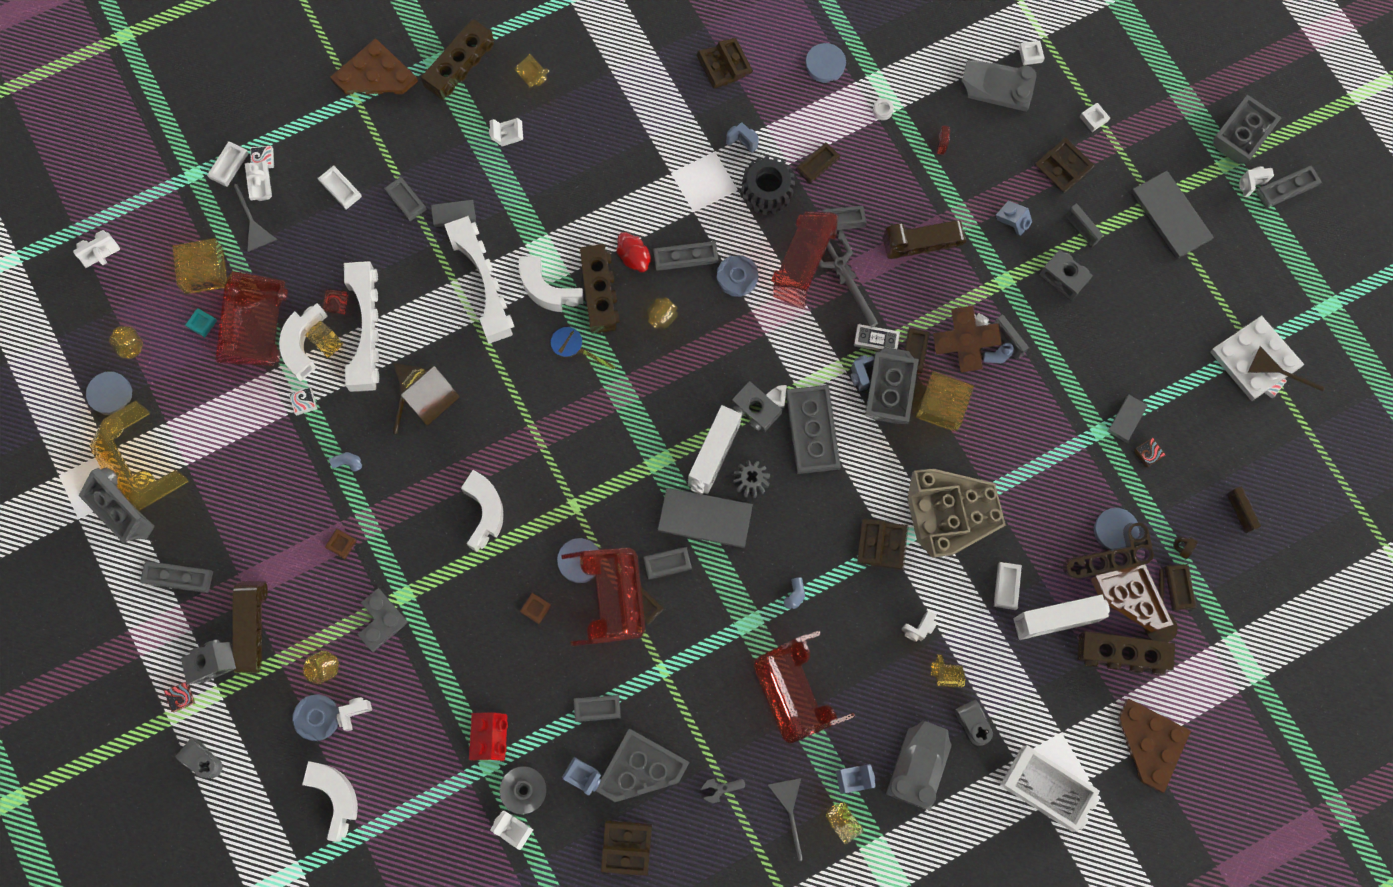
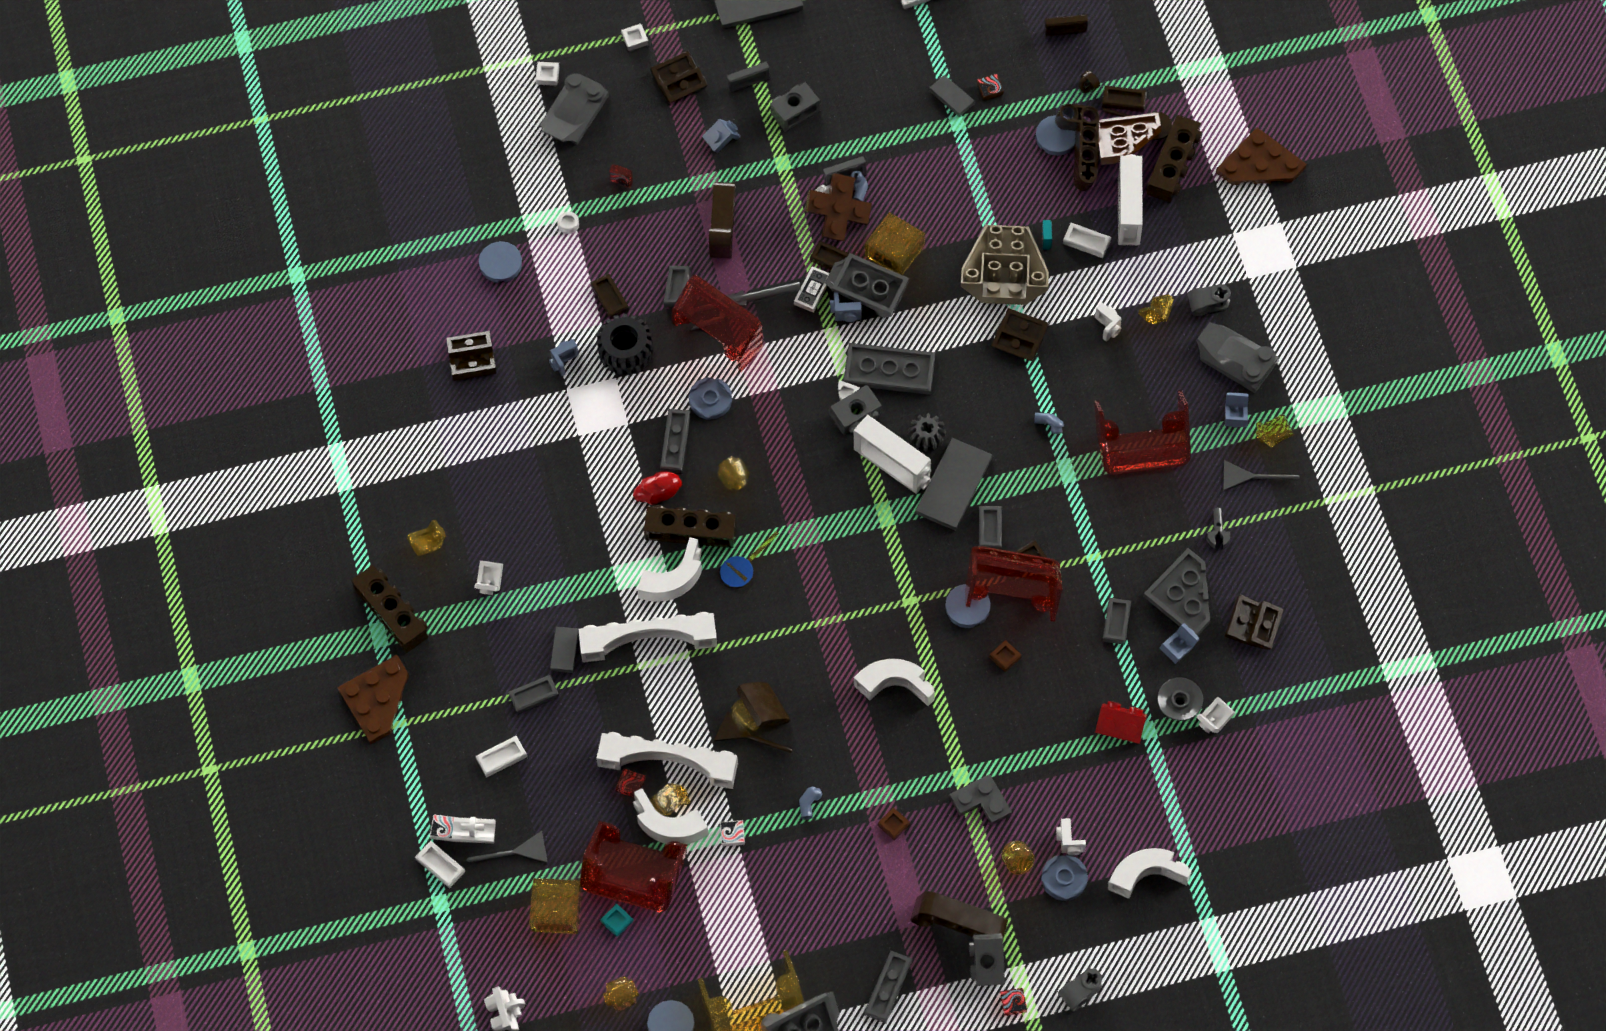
camera: 70 degrees left, 10 degrees down
piece [1000,745,1100,832] -> none
none -> teal tile [1042,220,1052,250]

